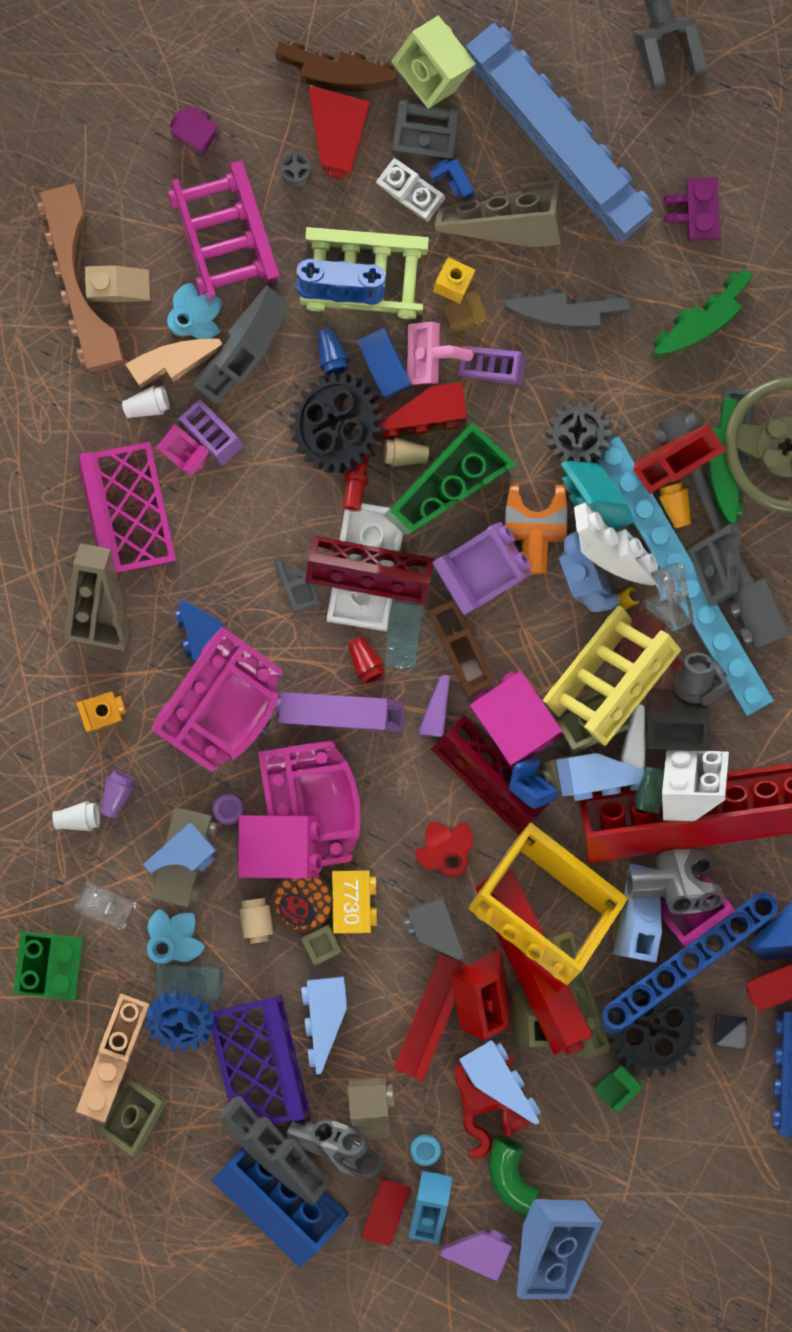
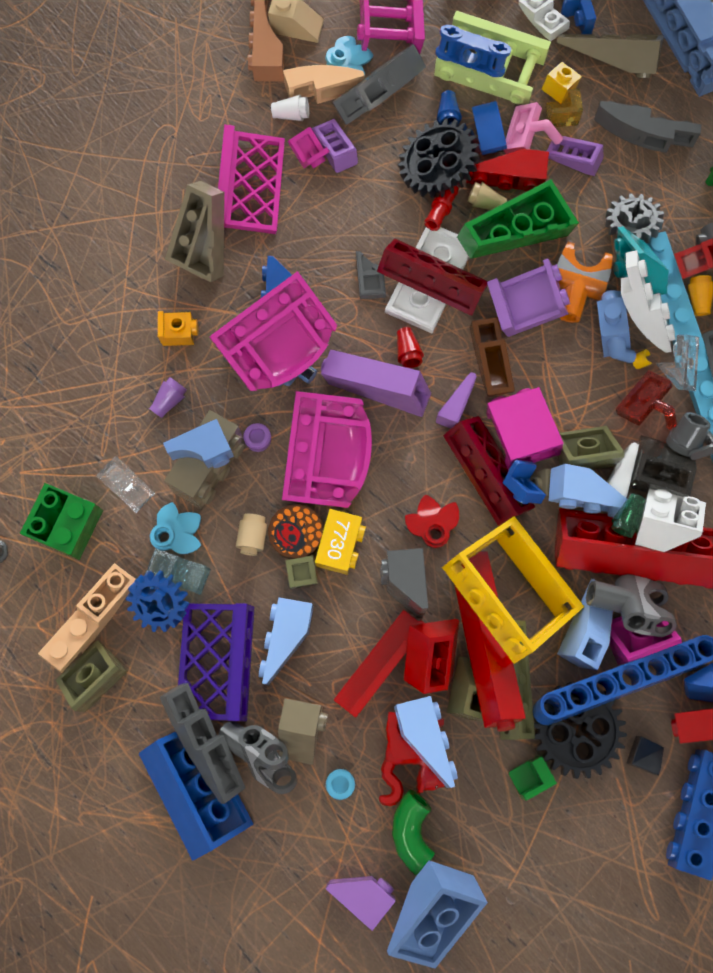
camera: 15 degrees right, 10 degrees down
white cone [53,801,100,831] -> none
dark pink panel [238,815,323,878] -> none
red slope [361,1177,411,1246] -> none
clear light blue slope [385,601,422,669] -> none
dark azure slope [408,1171,453,1244] -> none
light yellow fence [542,605,681,746] -> none

